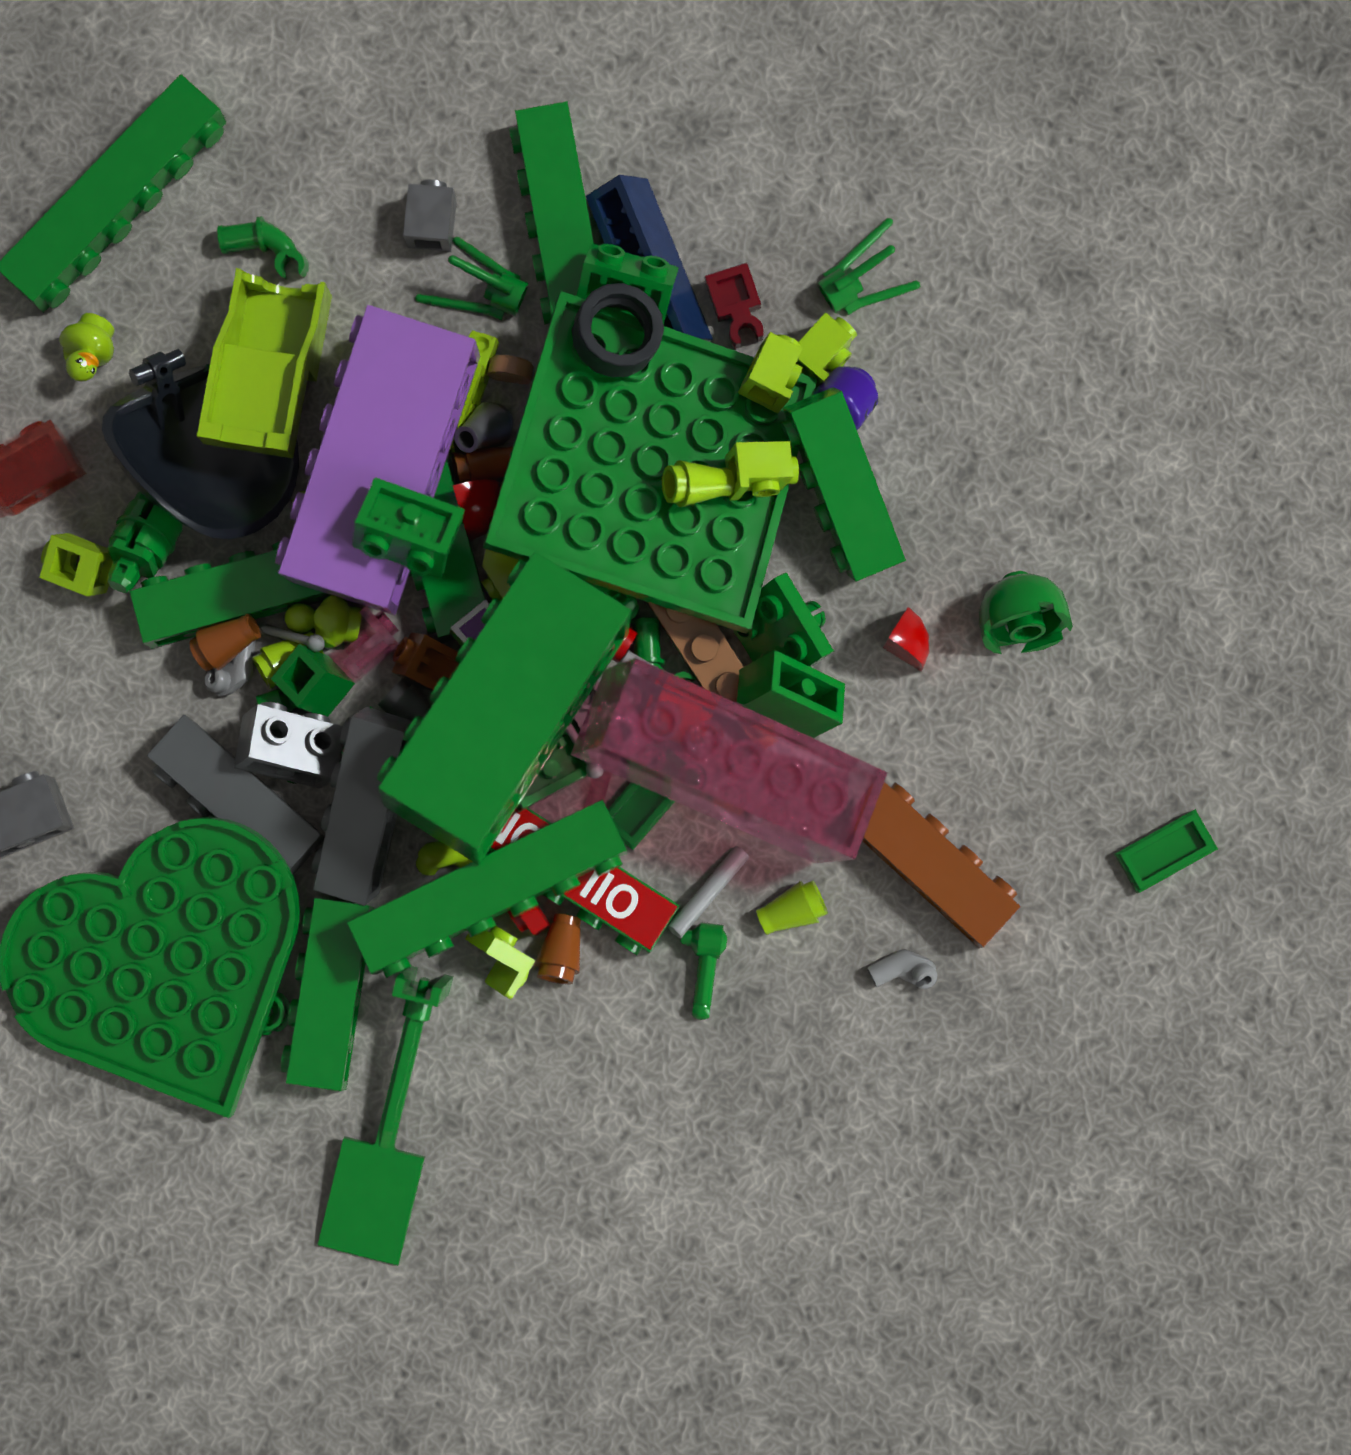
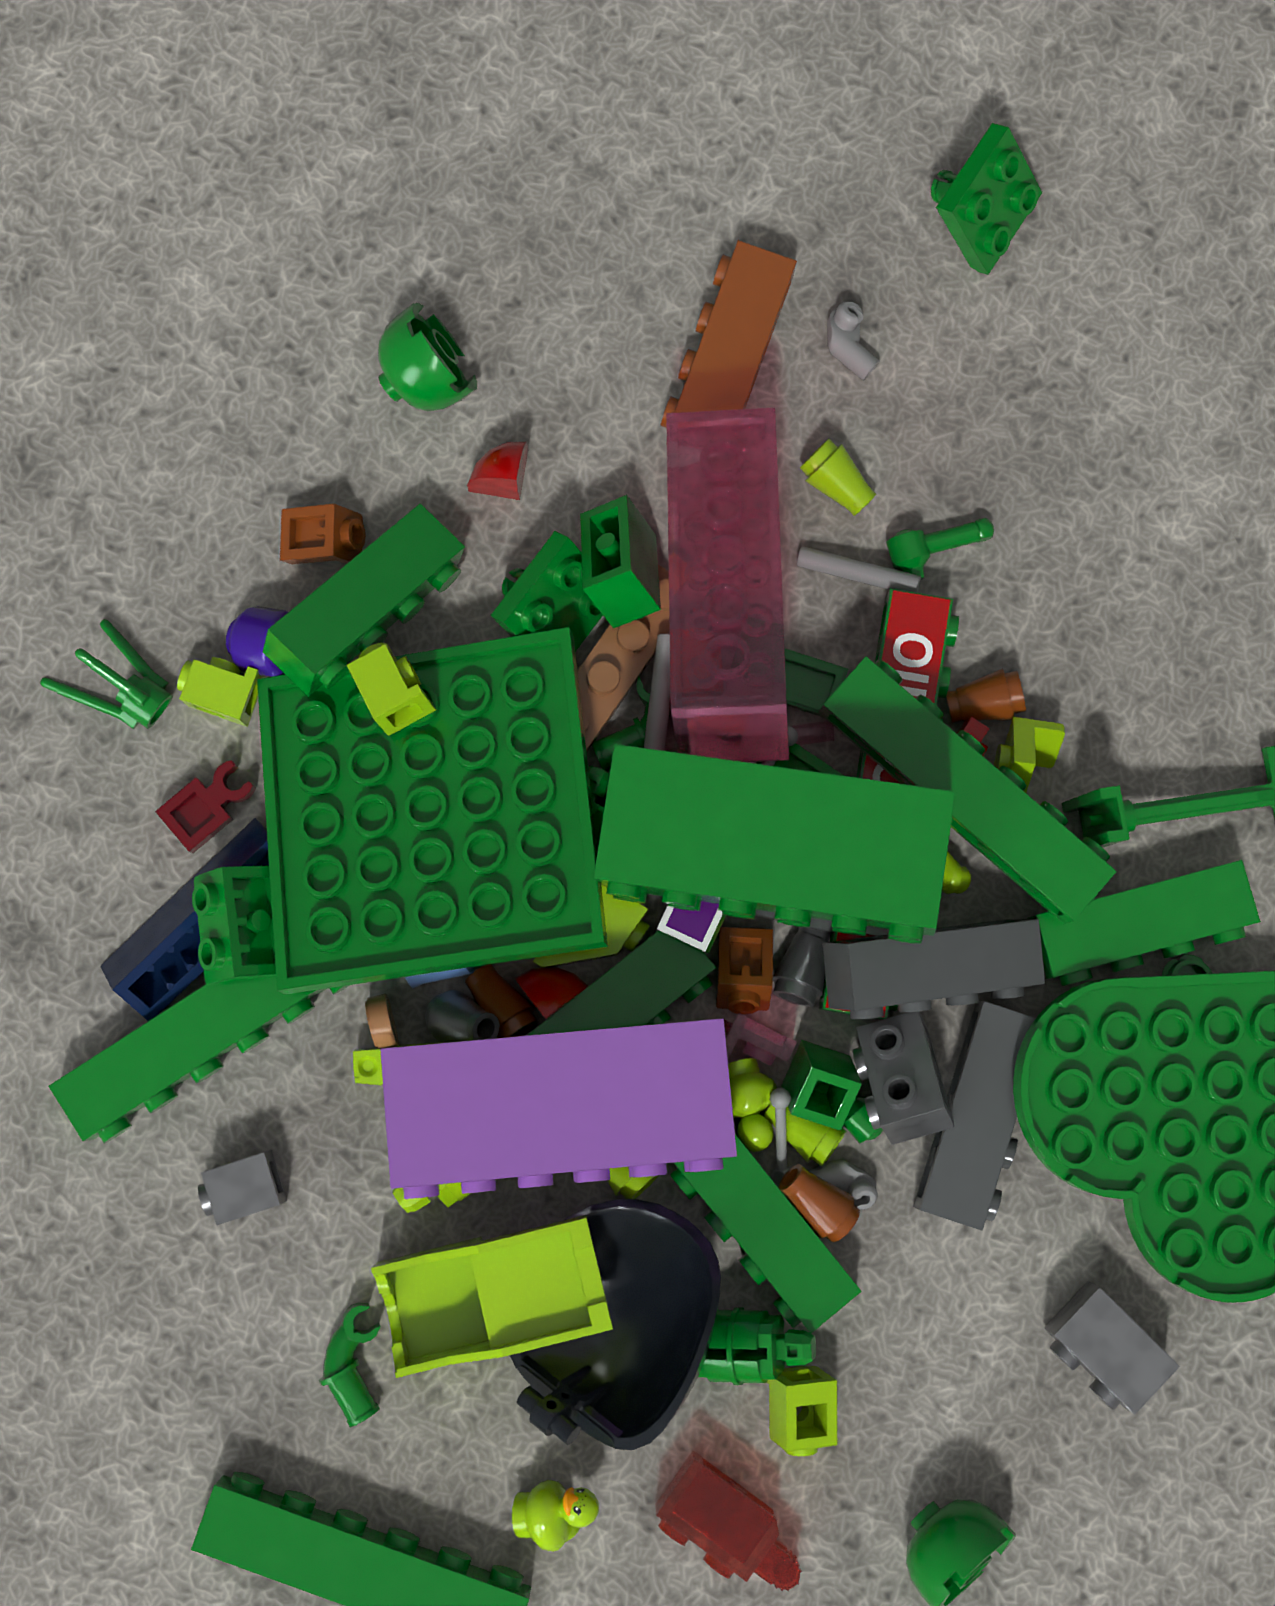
camera: 120 degrees left, 0 degrees up
green bracket [352,477,465,578] -> none
green plant [415,236,529,321] -> none
black tyre [572,283,664,377] -> none
lime cone [662,460,735,507] -> none
lime brick [738,332,803,413] -> none
green tile [1114,809,1218,894] -> none
none -> dark orange bracket [280,503,366,565]
none -> green plate [931,123,1042,275]

